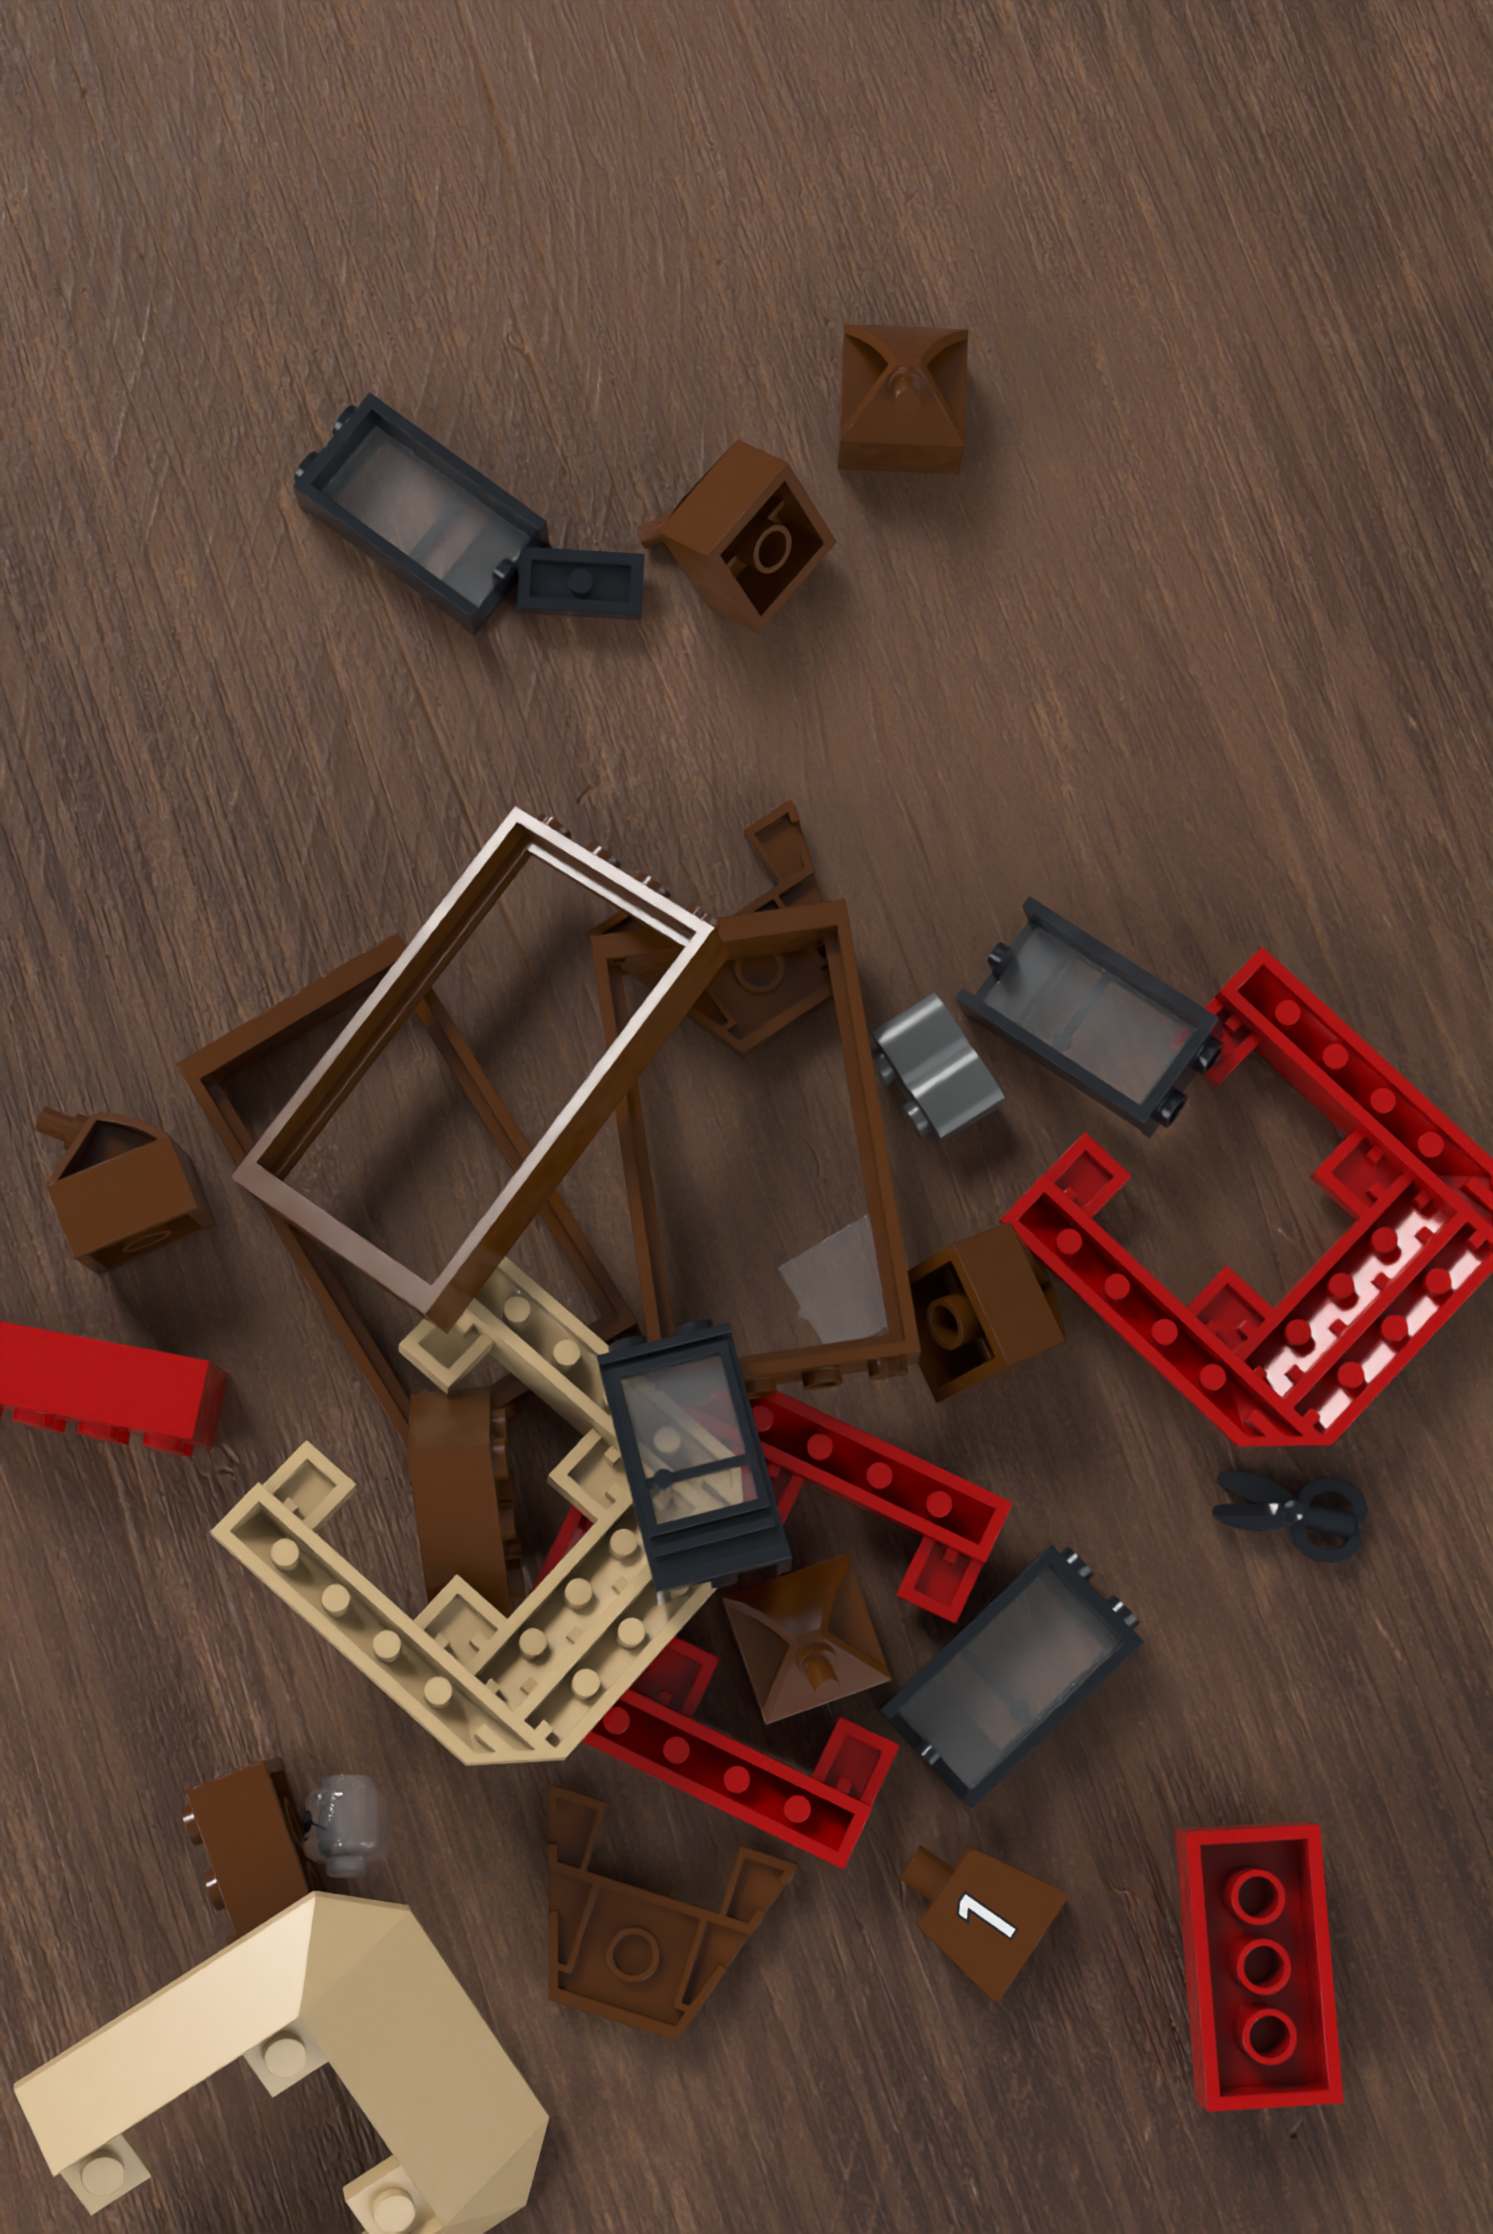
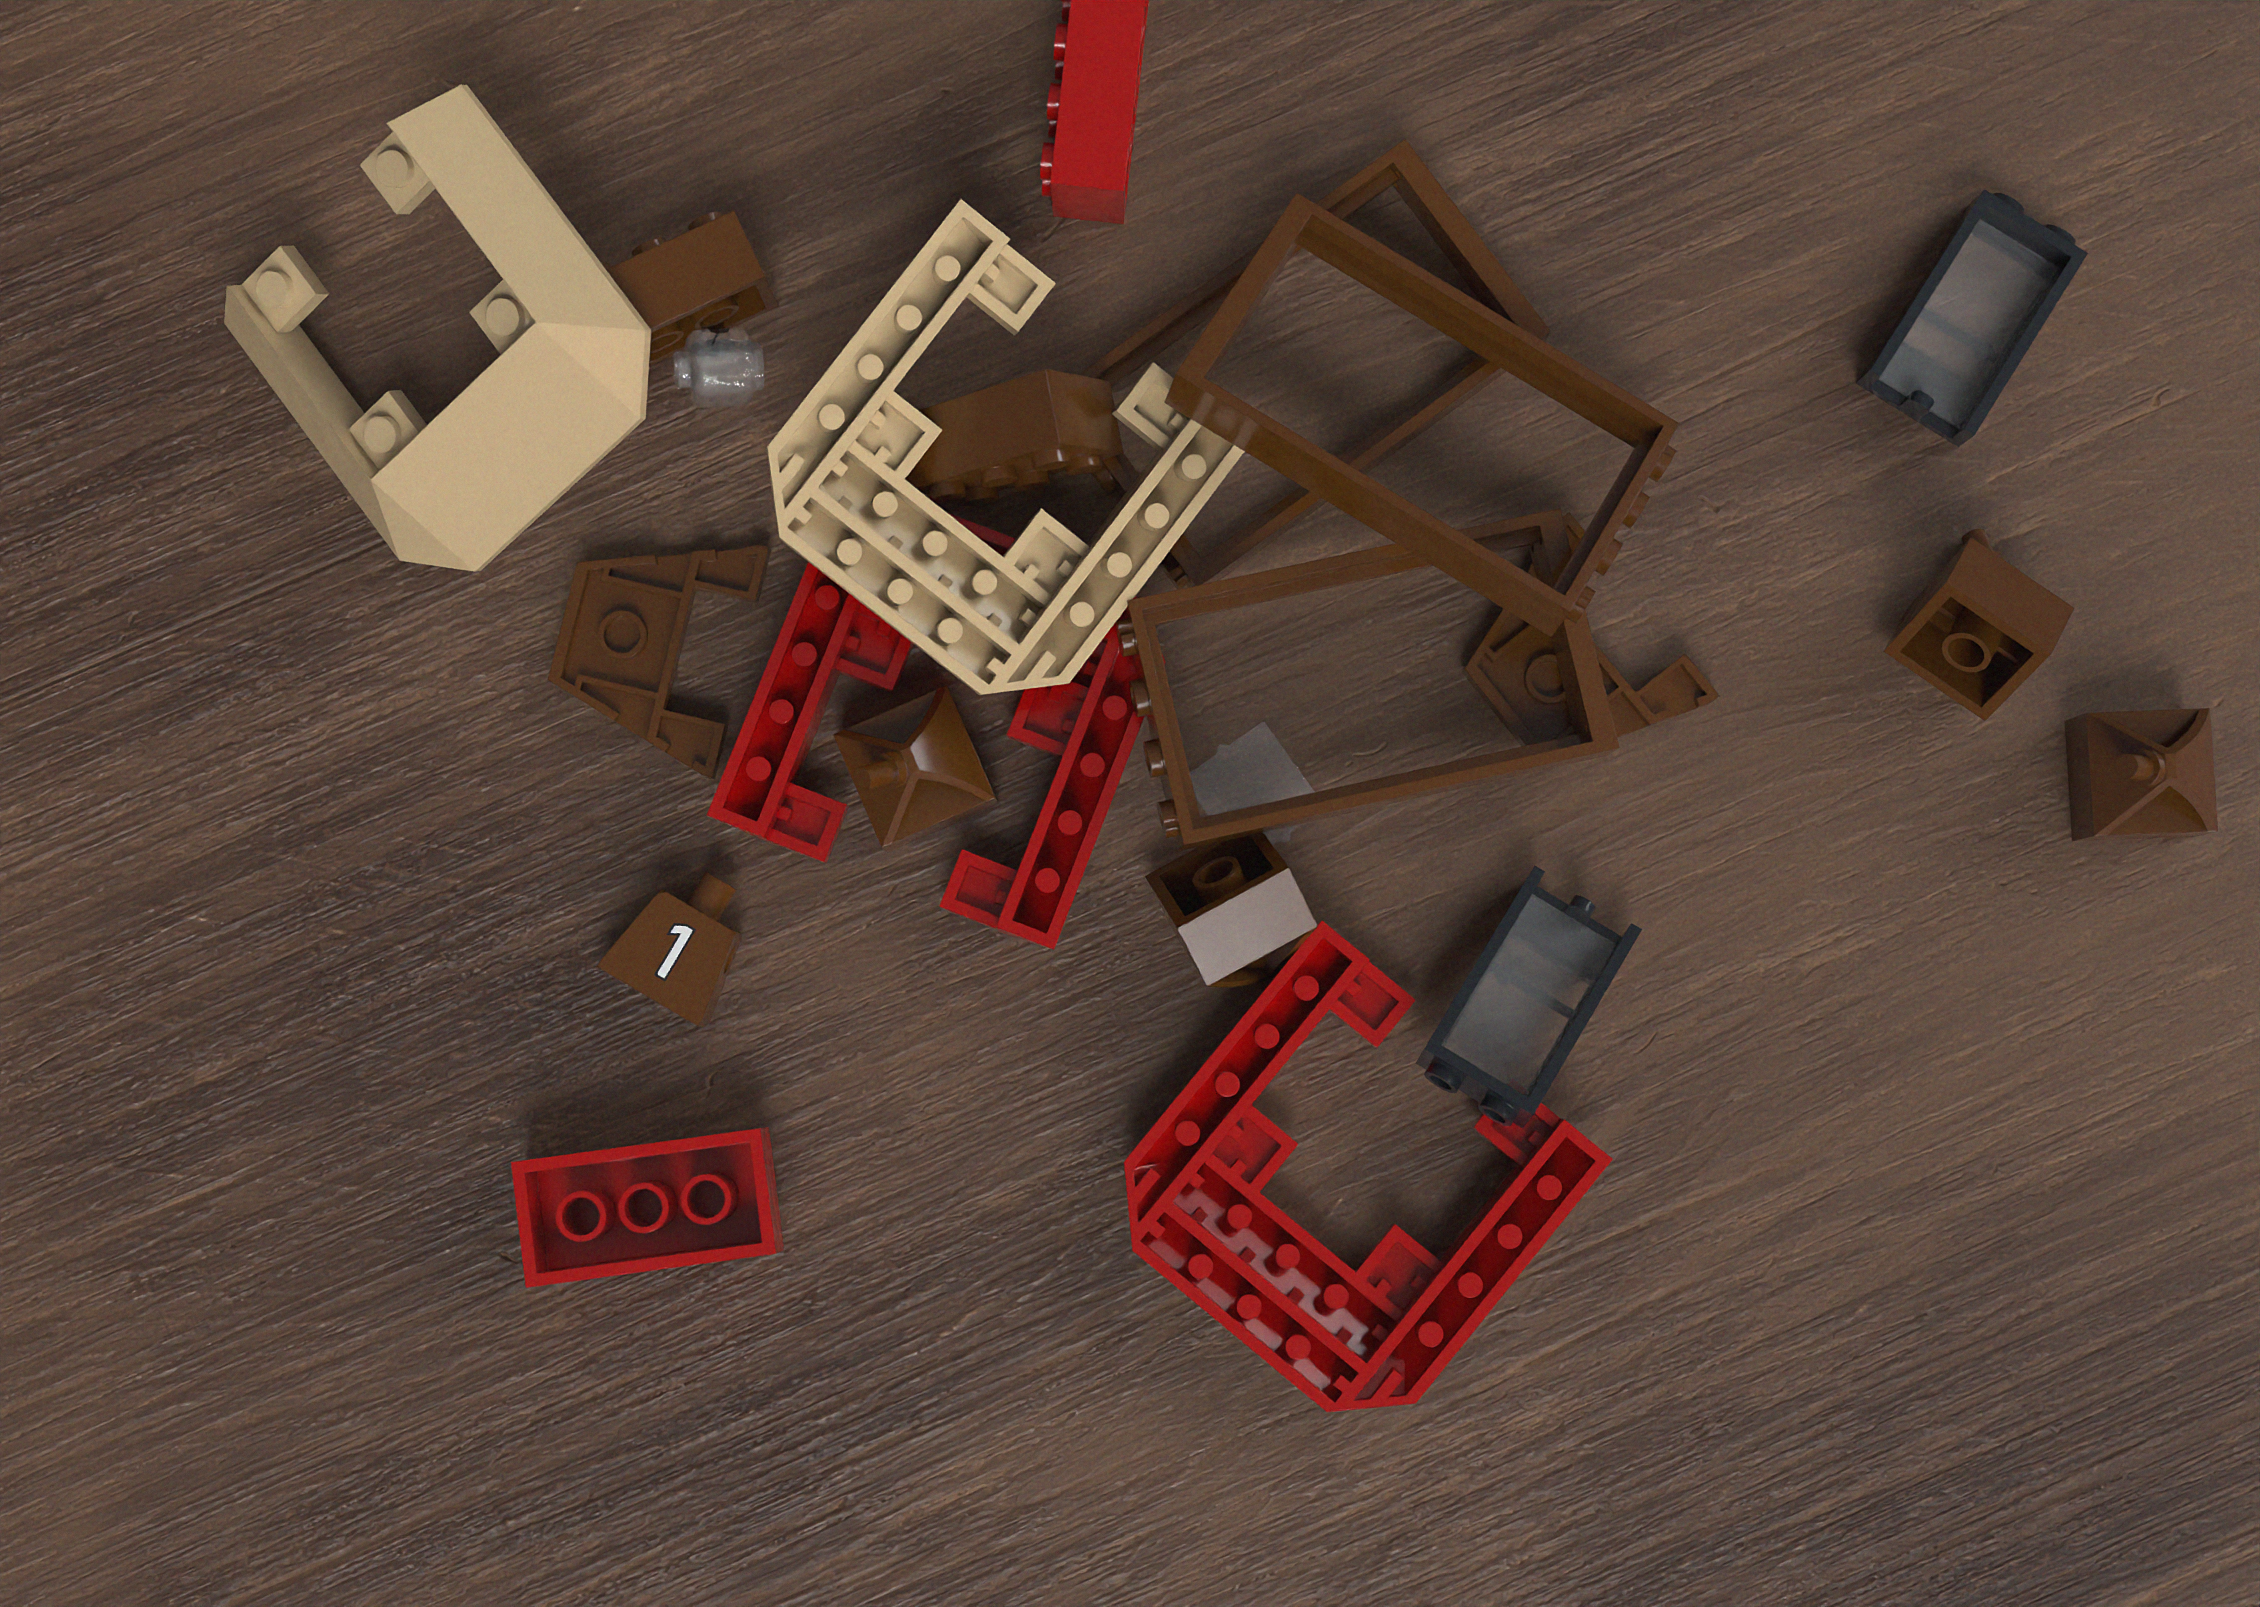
camera: 90 degrees right, 5 degrees up
reddish brown piece [36,1107,217,1275] -> none
black plate [517,546,645,620] -> none
black door [597,1319,792,1605] -> none
dark grey brick [869,992,1005,1146] -> none
clear door [877,1545,1144,1809] -> none
black piece [1211,1471,1368,1563] -> none

